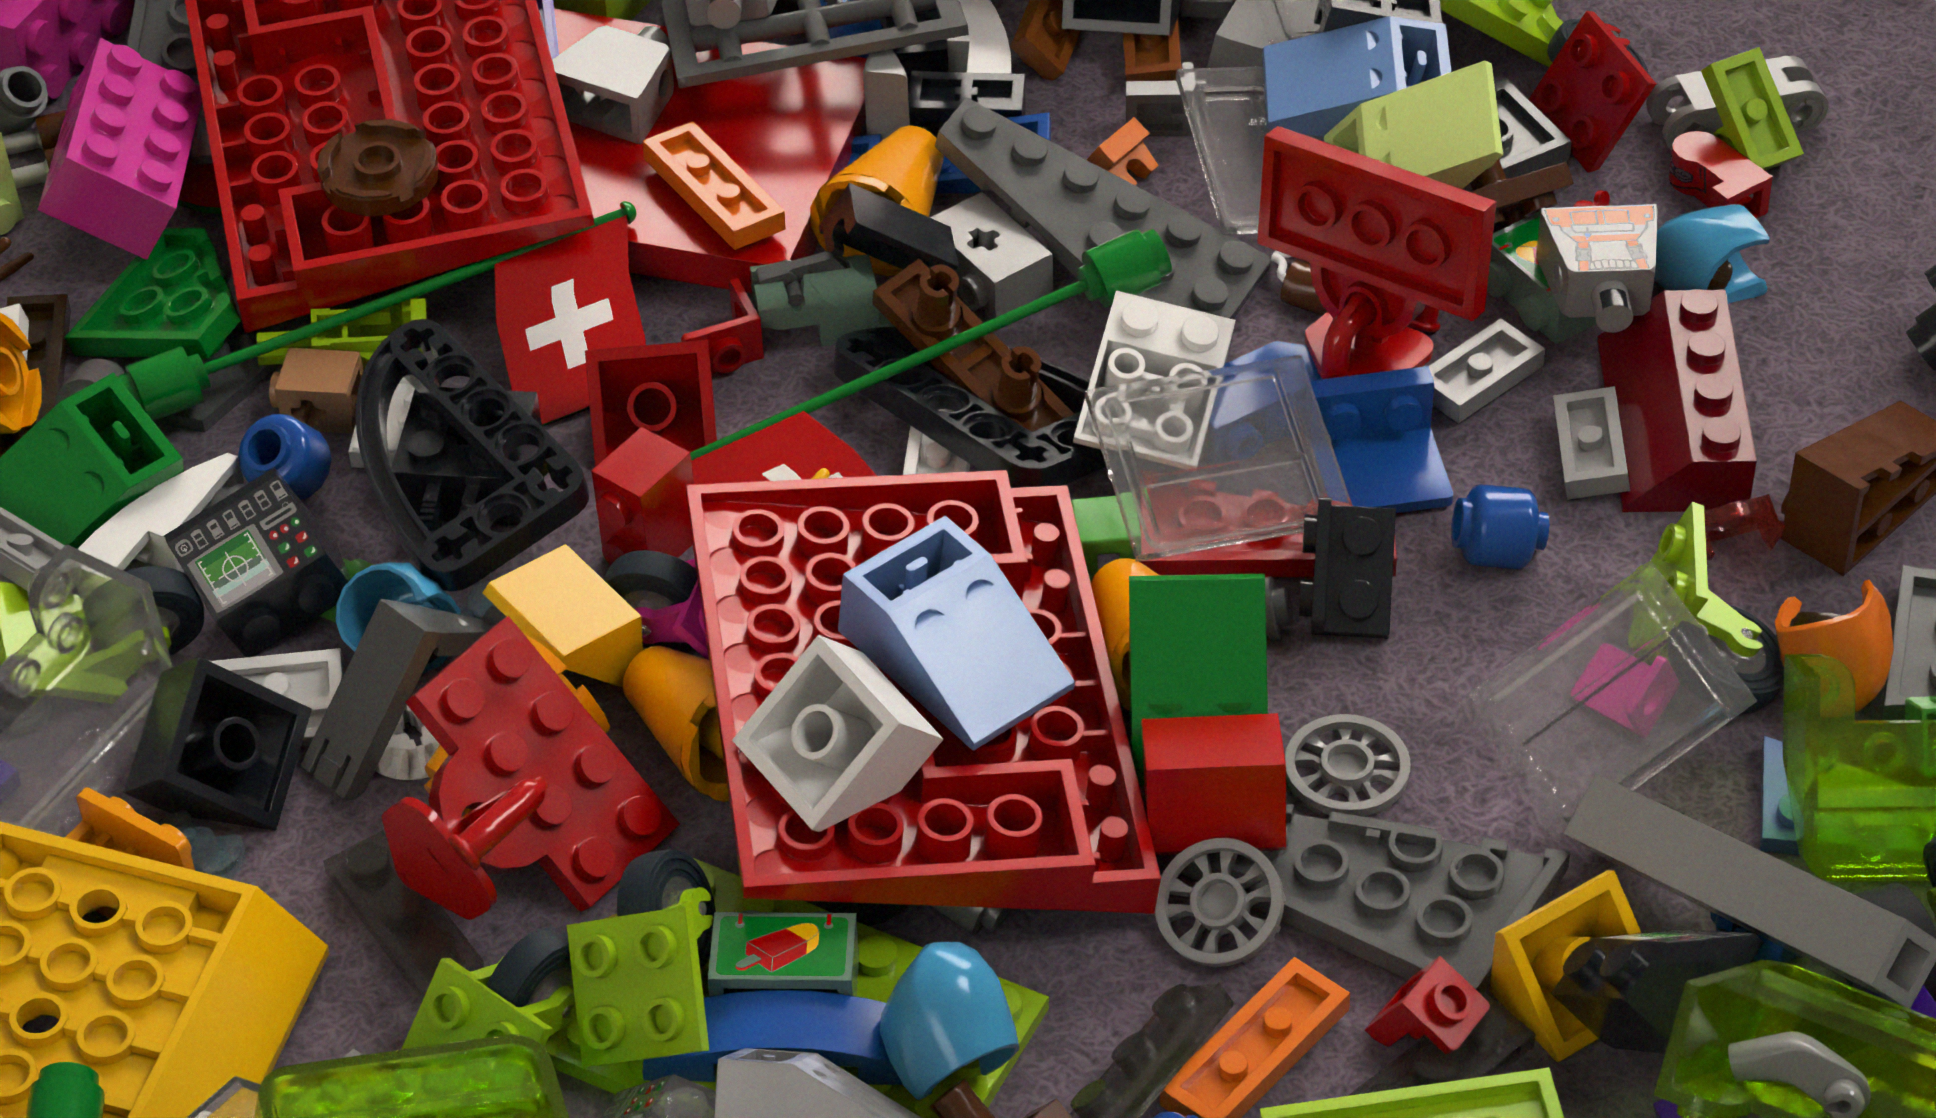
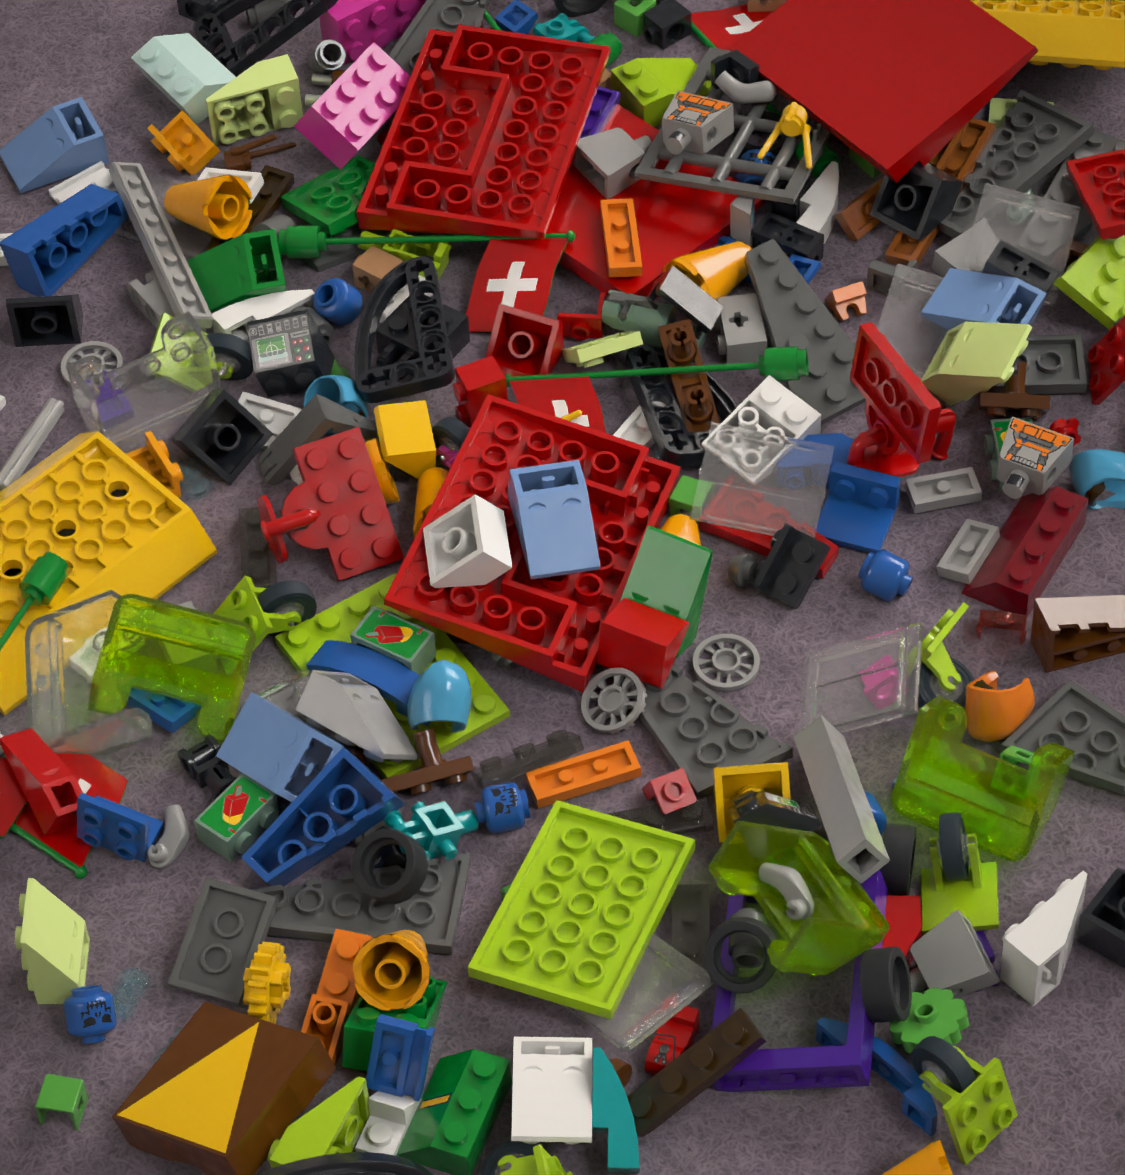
camera: 30 degrees right, 5 degrees up
reddish brown tile [317,119,439,216] -> none
lime plate [567,849,716,1068] -> none
none -> yellowish green plate [562,331,643,367]

